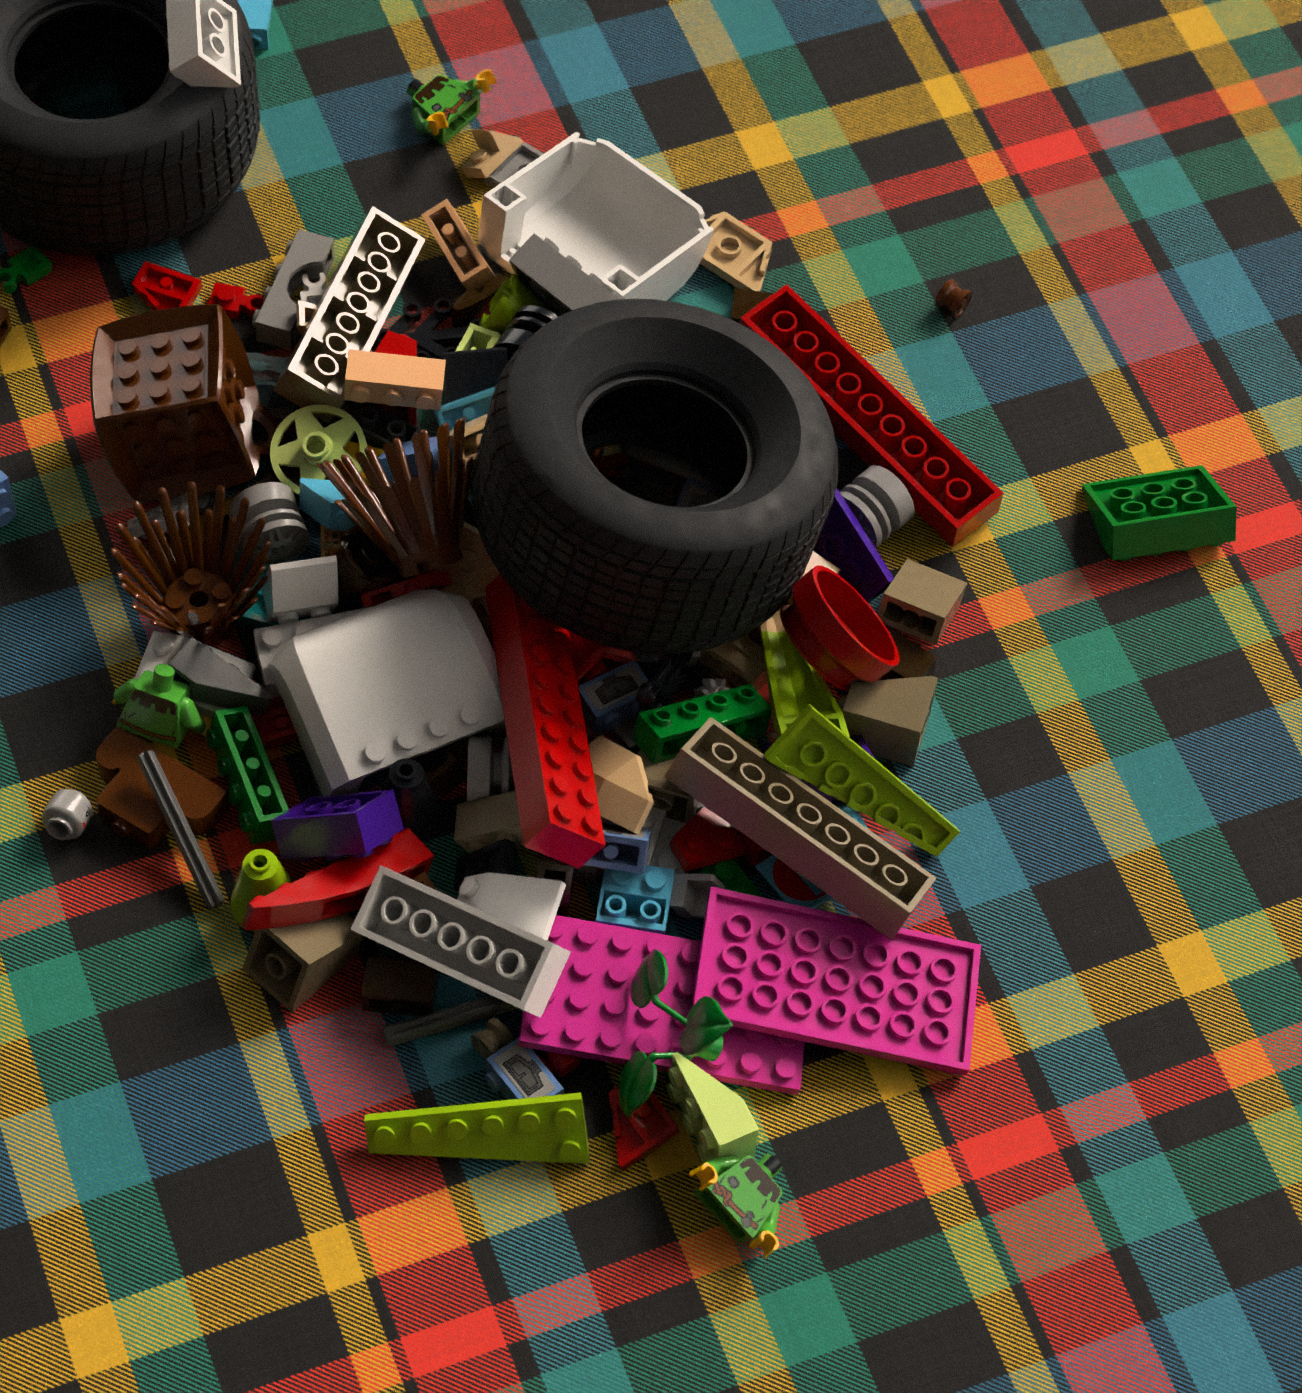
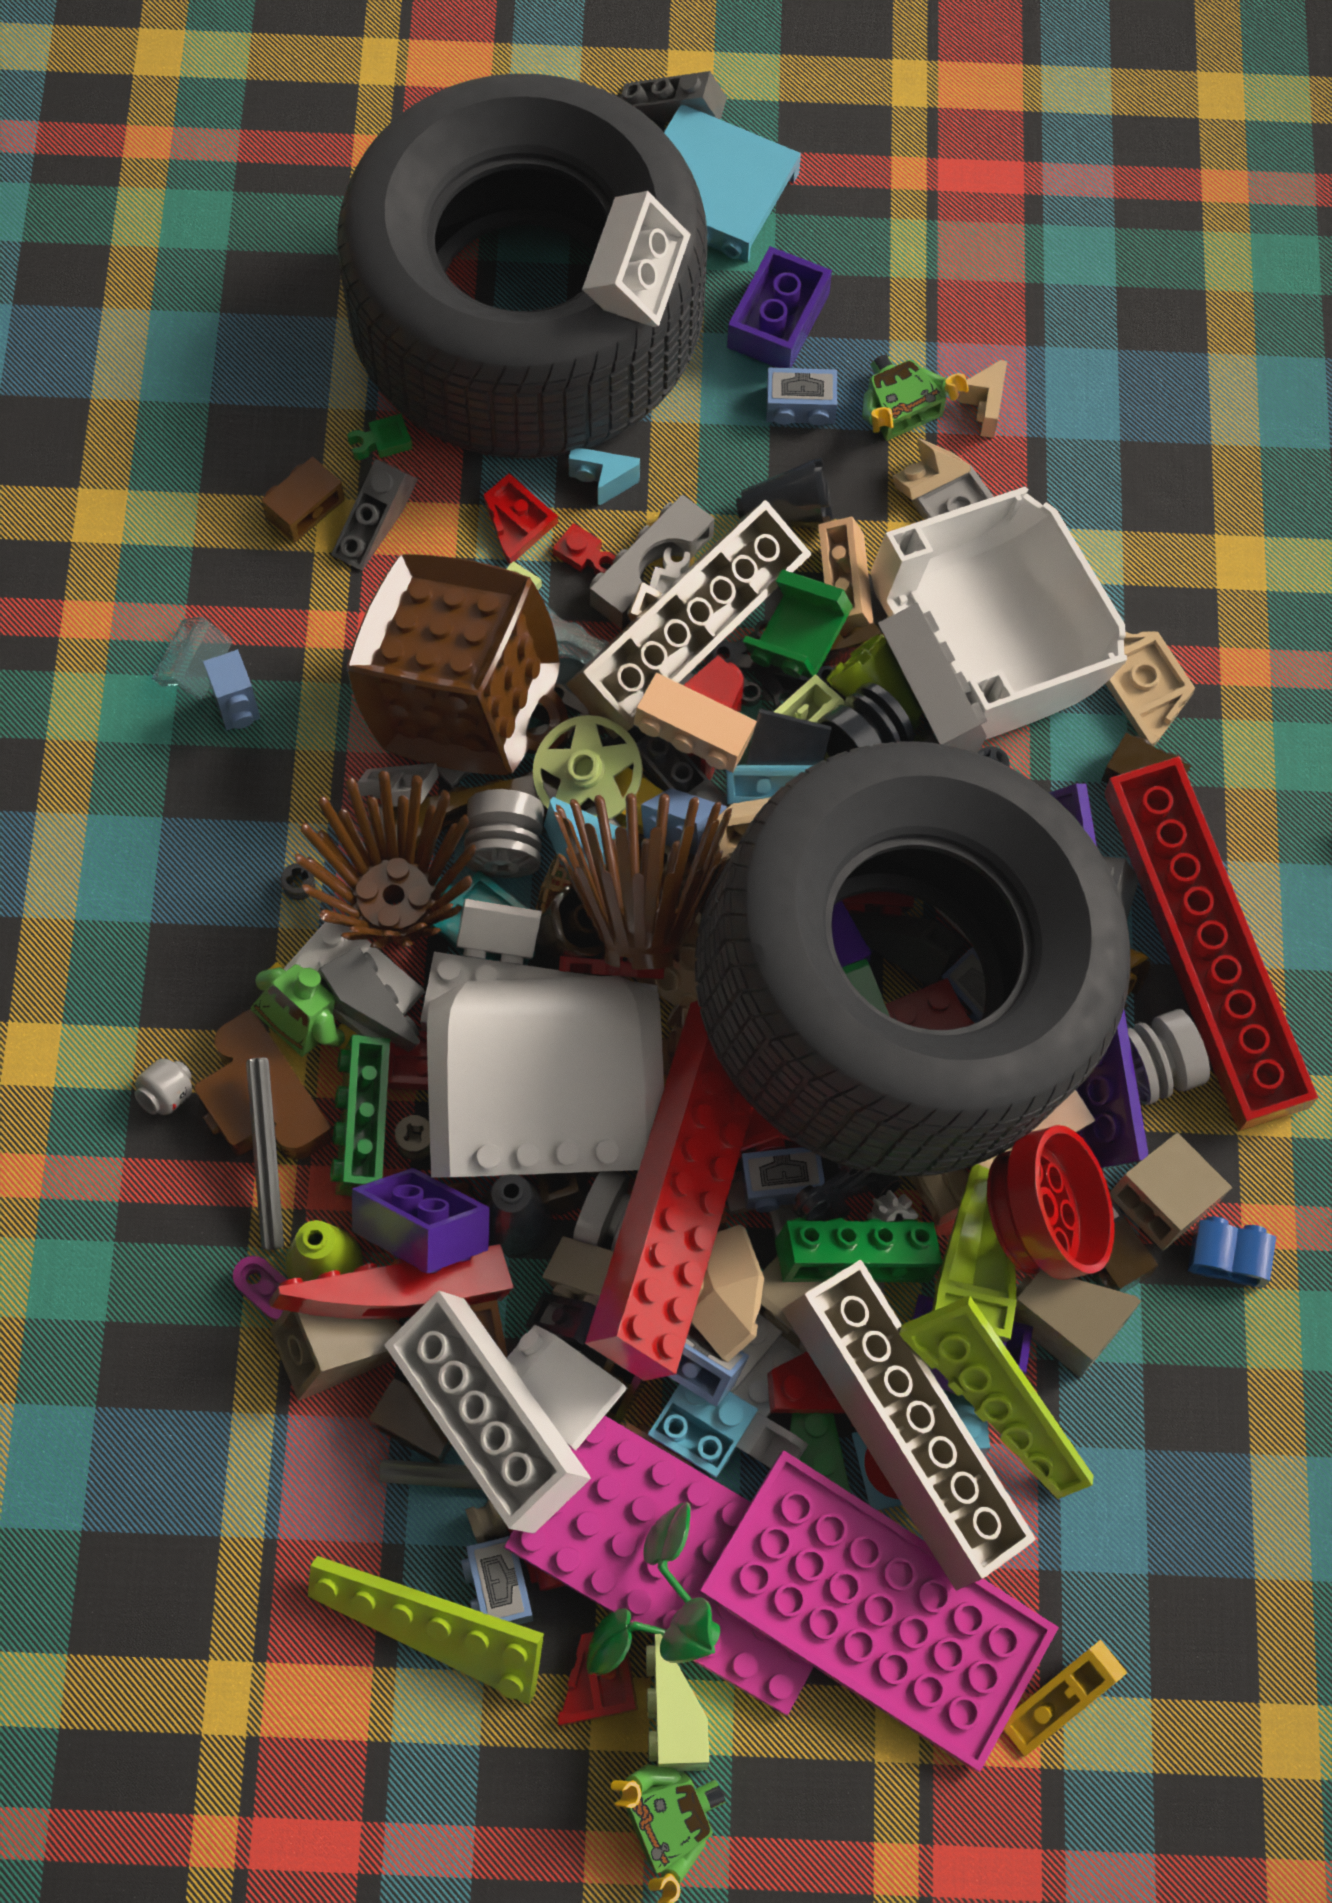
camera: 25 degrees right, 10 degrees up
none -> magenta plate [233,1256,287,1322]
none -> black bush [281,863,316,900]
none -> dark grey slope [331,459,418,571]
none -> dark tan wheel [395,1115,431,1161]
none -> medium azure slope [569,448,640,505]
none -> dark purple brick [727,246,832,368]
none -> black cone [736,458,833,528]
none -> green panel [743,569,853,678]
none -> brick [766,368,837,426]
none -> tan slope [958,360,1007,438]
none -> yellow slope [1003,1640,1127,1757]
none -> blue brick [1188,1216,1276,1288]

